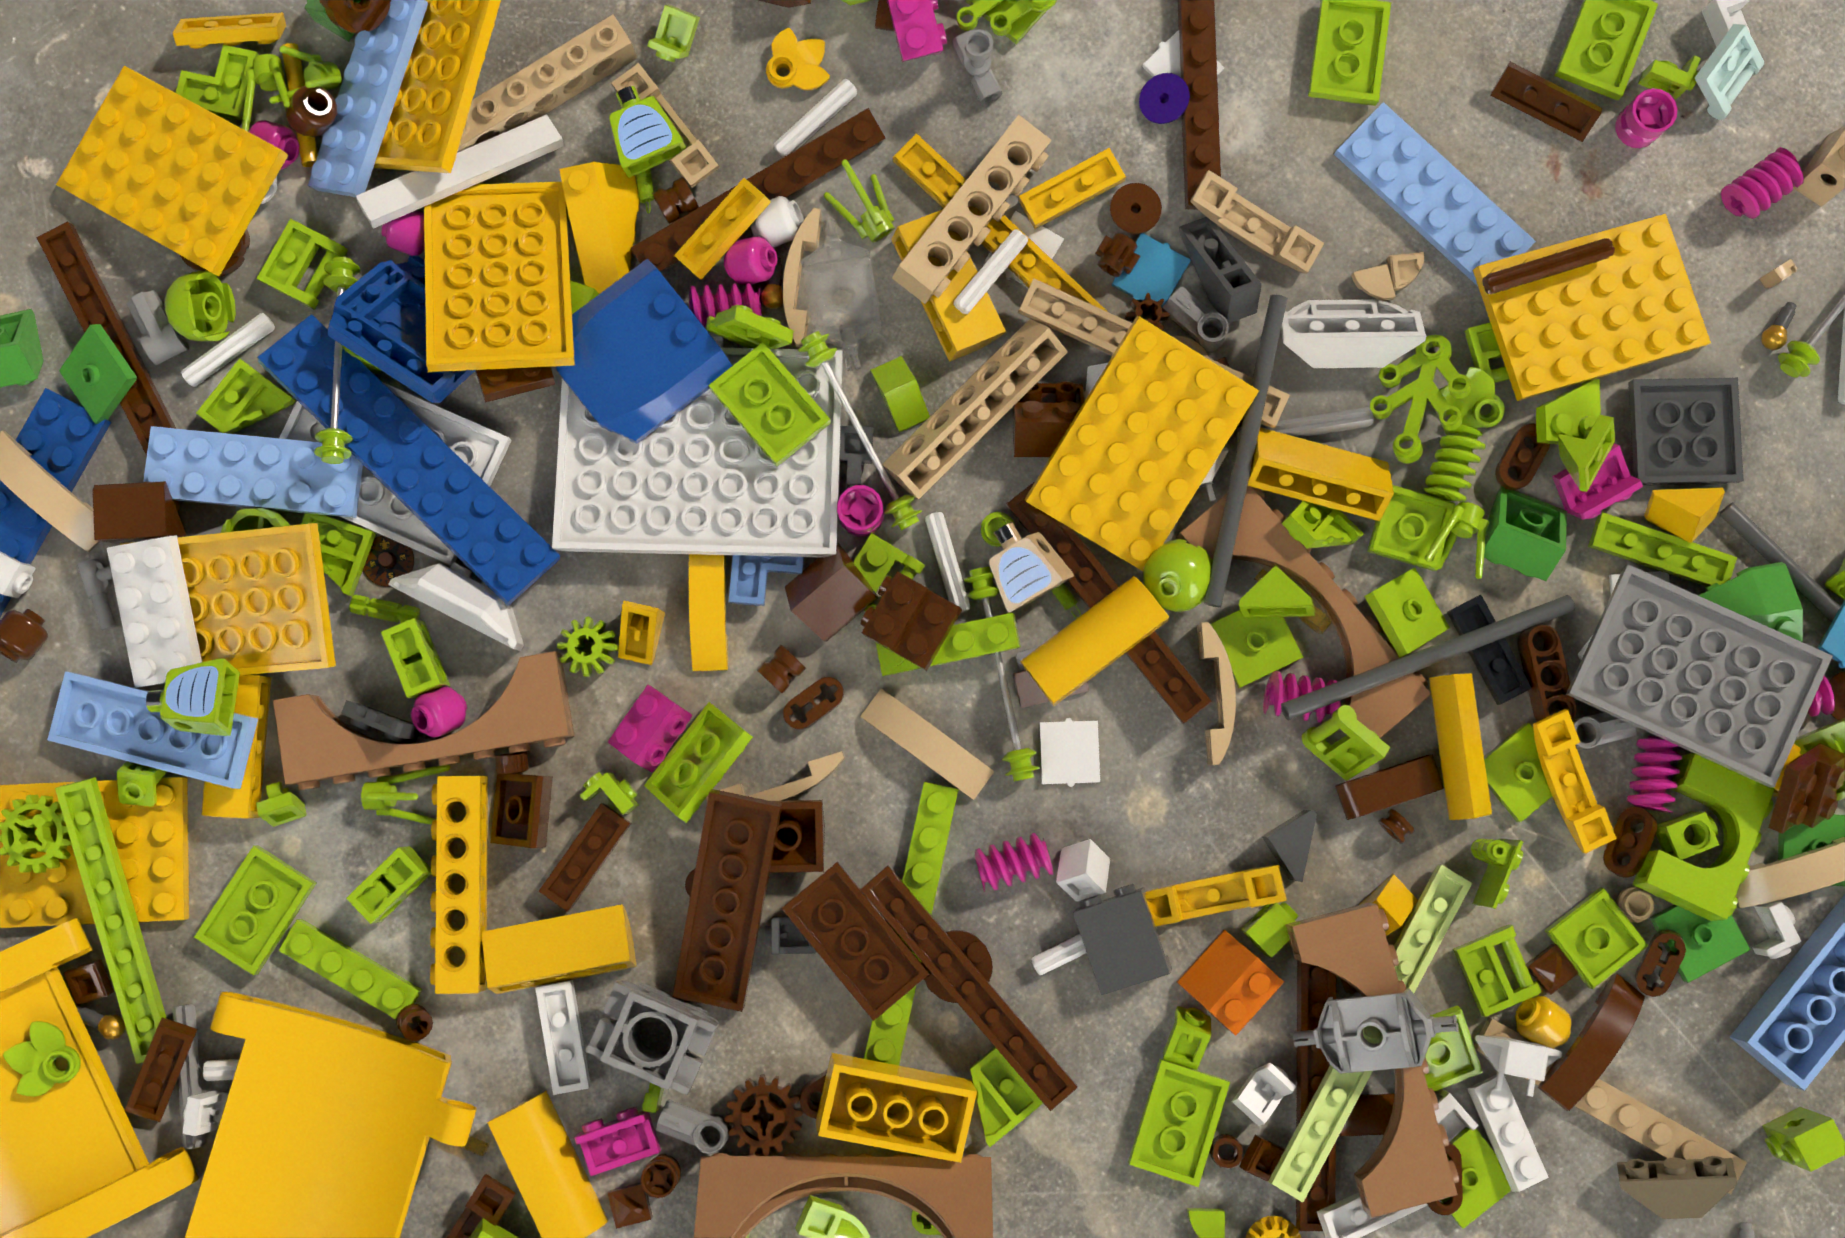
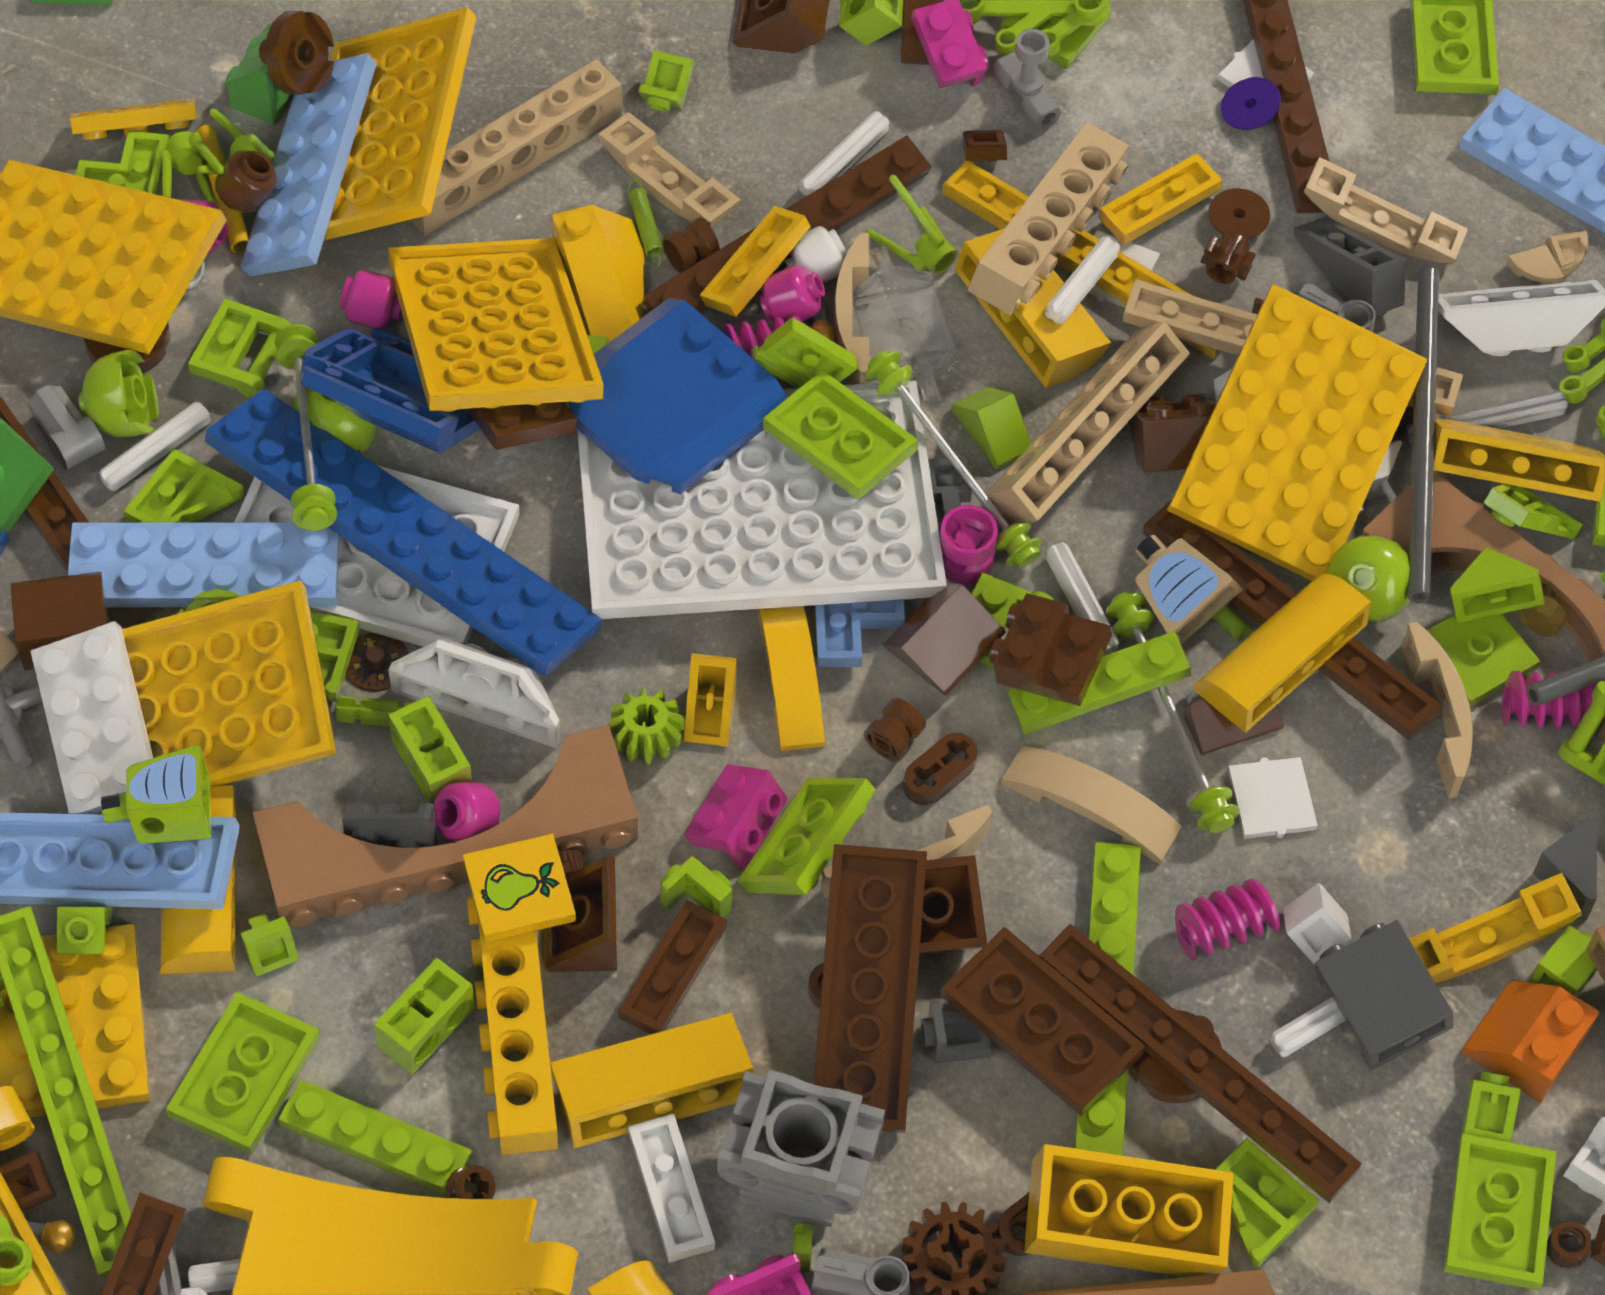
camera: 10 degrees left, 25 degrees down
white tile [356,115,564,229] -> none
lime plant [361,765,450,825] -> none
torso [609,86,687,178] -> none
yellow plate [766,28,830,91] -> none
lime plate [980,512,1015,547] -> none
dark azure piece [1112,233,1191,308] -> none
none -> yellow tile [463,833,576,943]
none -> reddish brown tile [962,130,1007,162]

